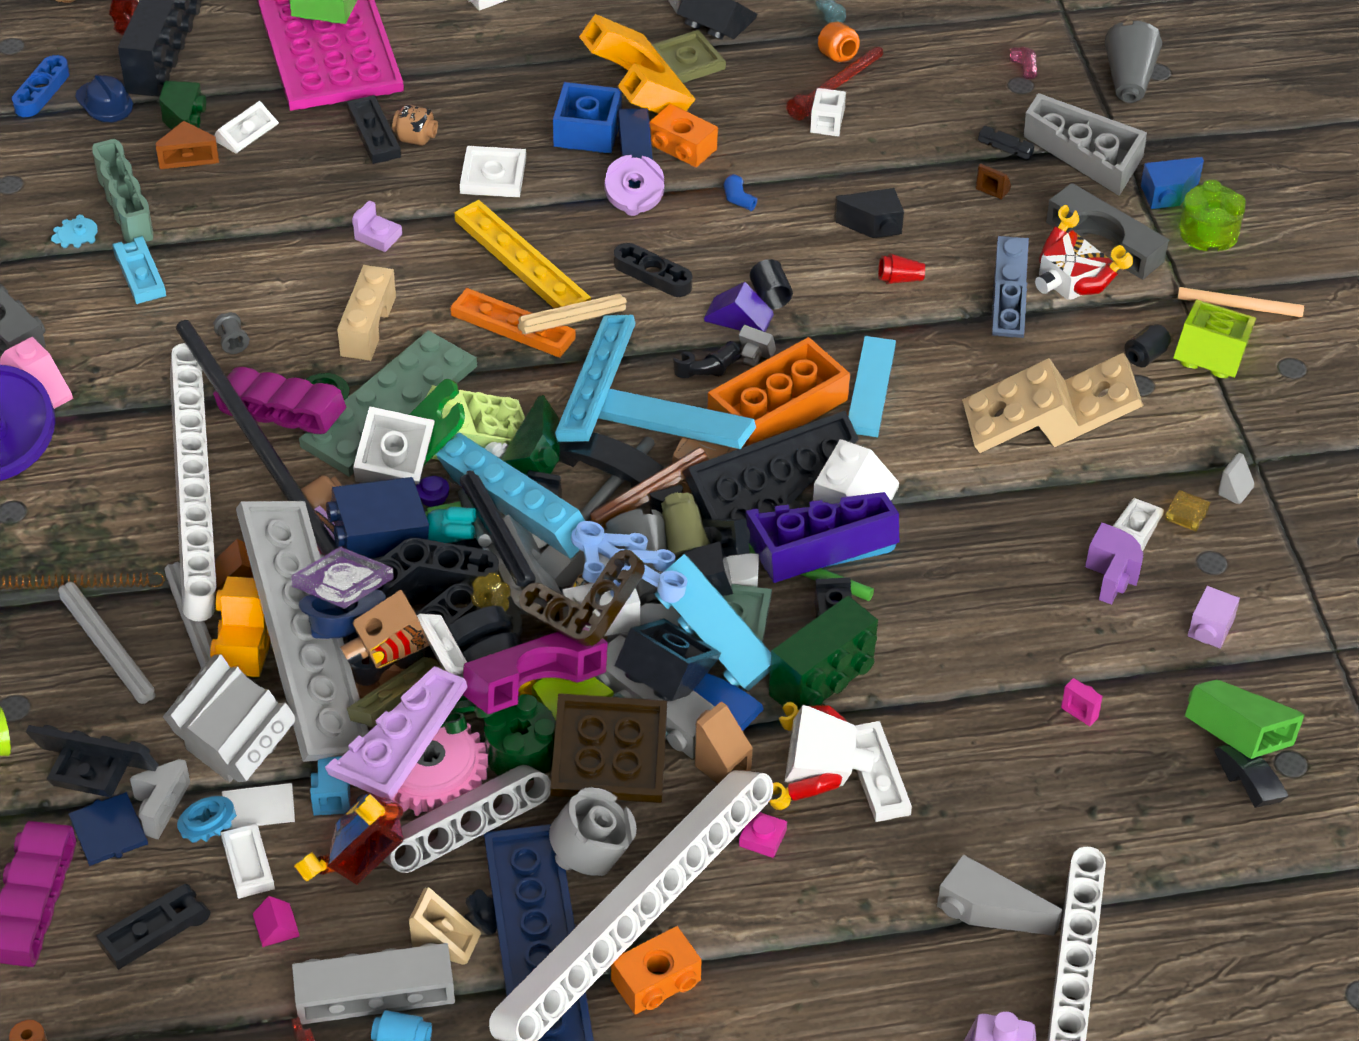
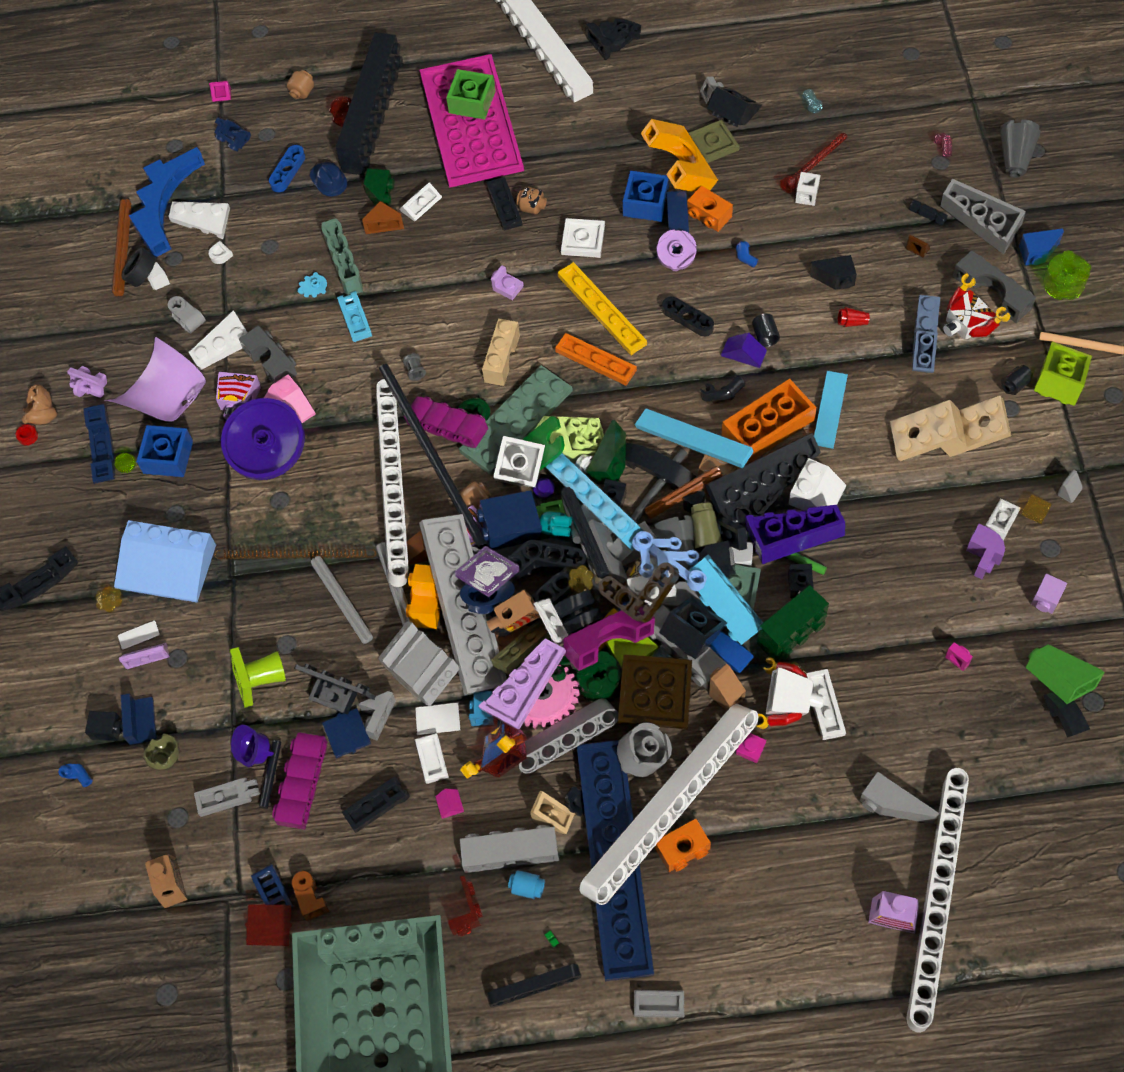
camera: 10 degrees right, 15 degrees up
dark azure gear [177,796,237,843] -> none
tan axle [518,294,627,334] -> none
medium azure tile [555,315,636,442] -> none
light grey tile [739,325,776,367] -> none
orange head [818,22,860,63] -> none

